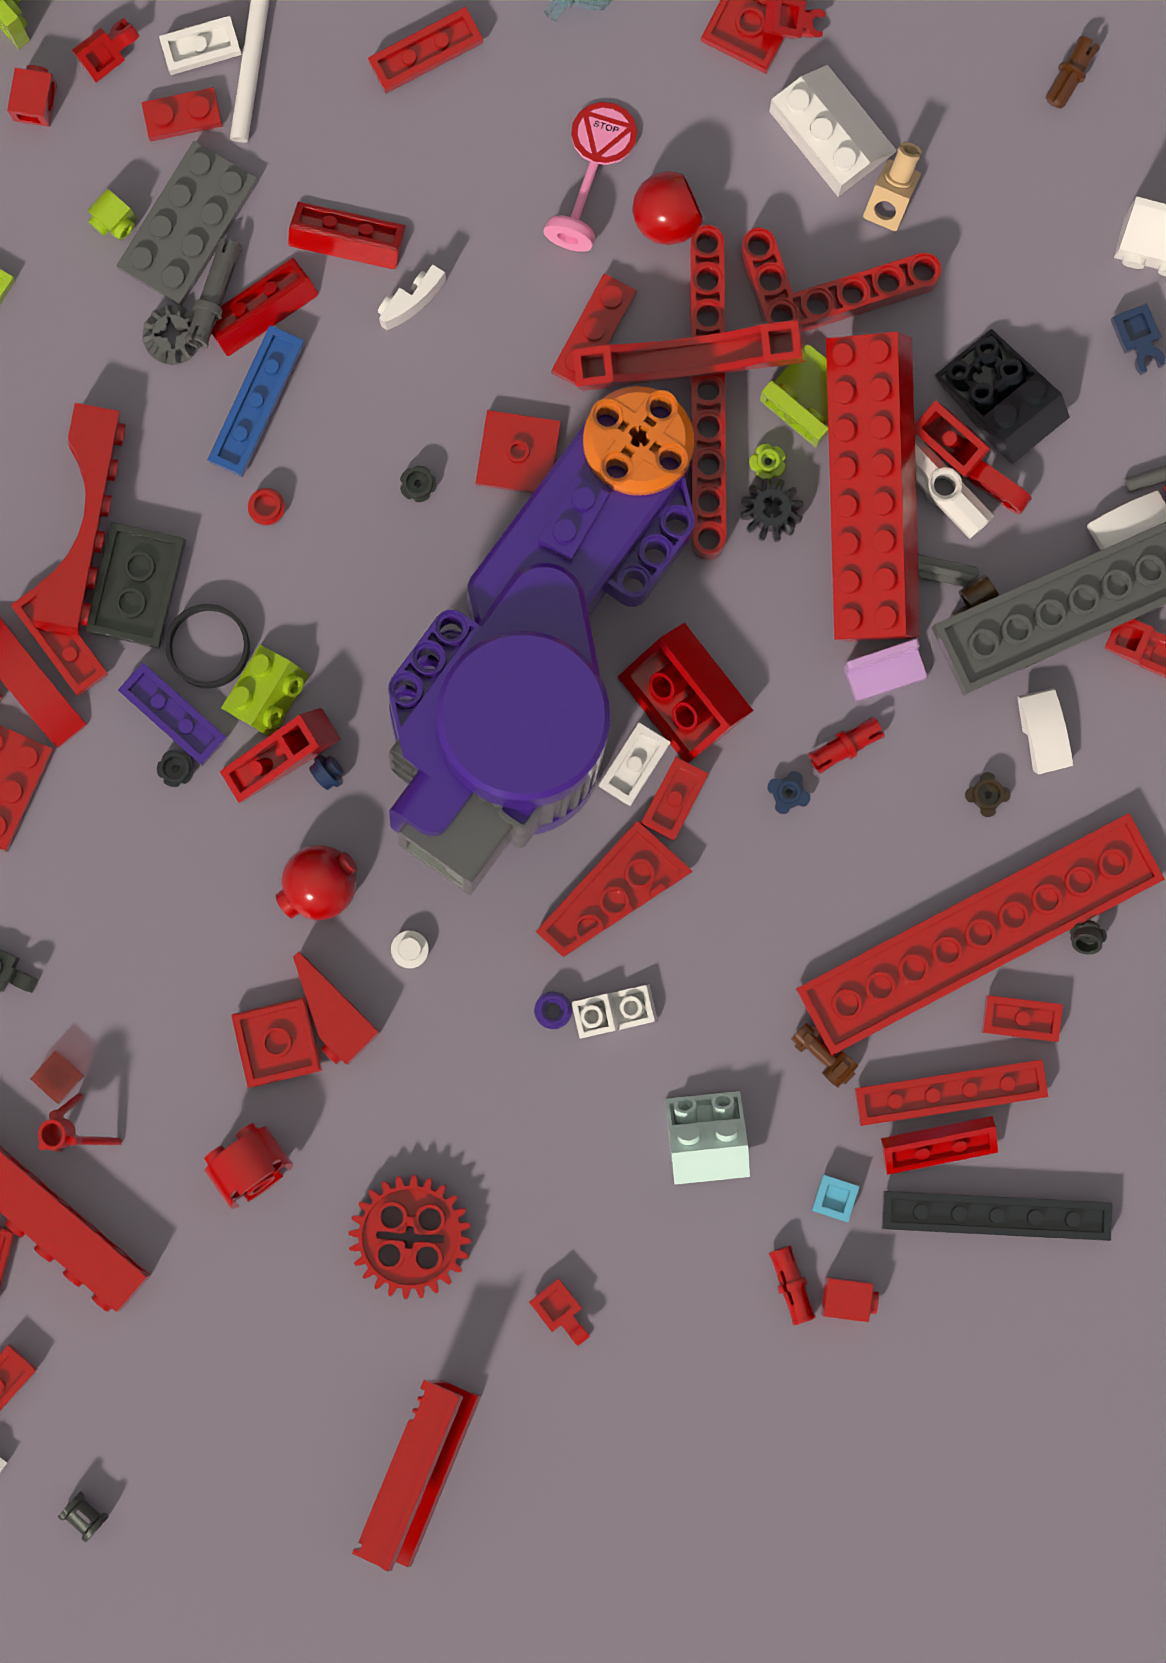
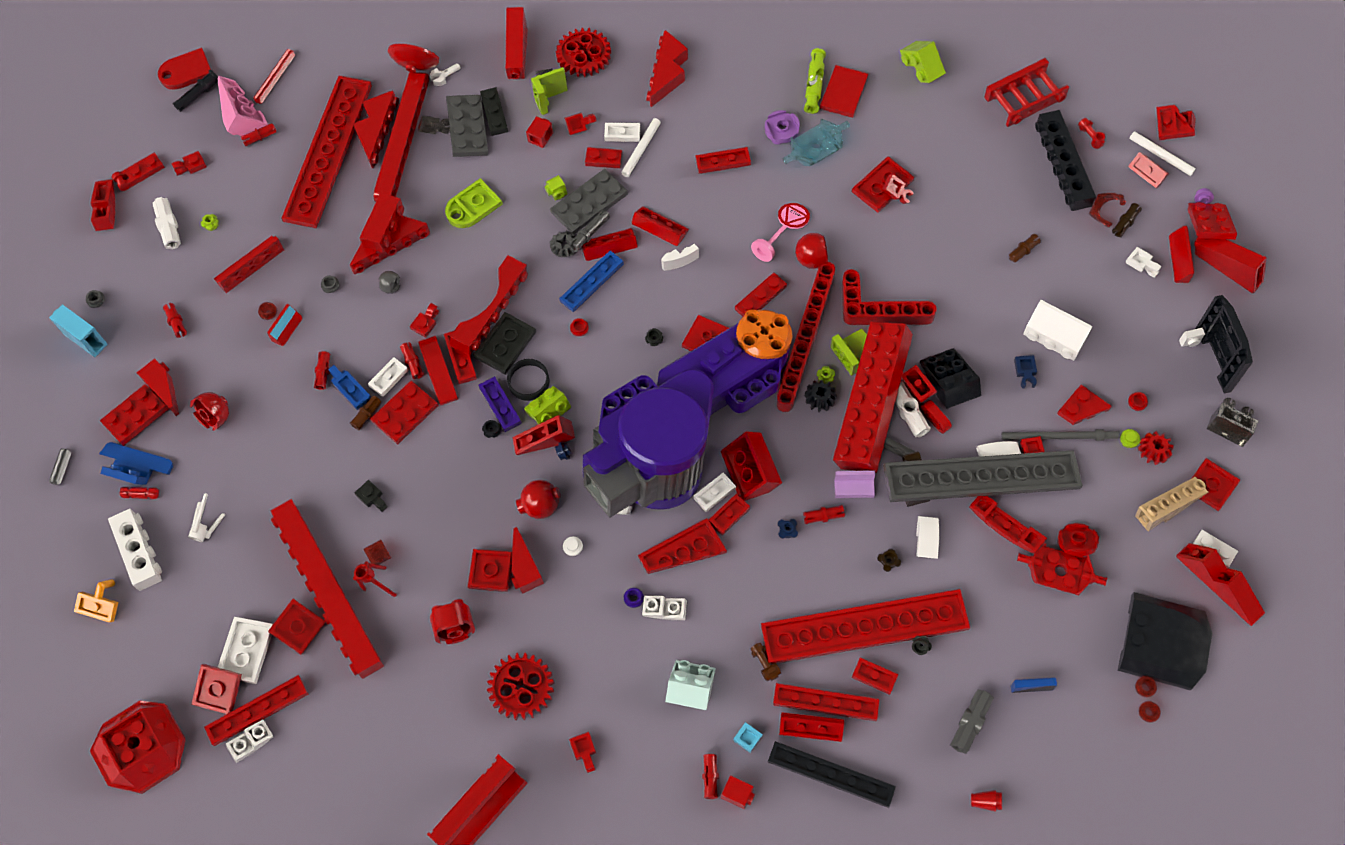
camera: 20 degrees right, 20 degrees down
pearl dark grey bush [58,1491,109,1543] -> none
red arch [572,320,806,391] -> none
white slope [769,65,897,197] -> none
tan bracket [863,142,922,231] -> none

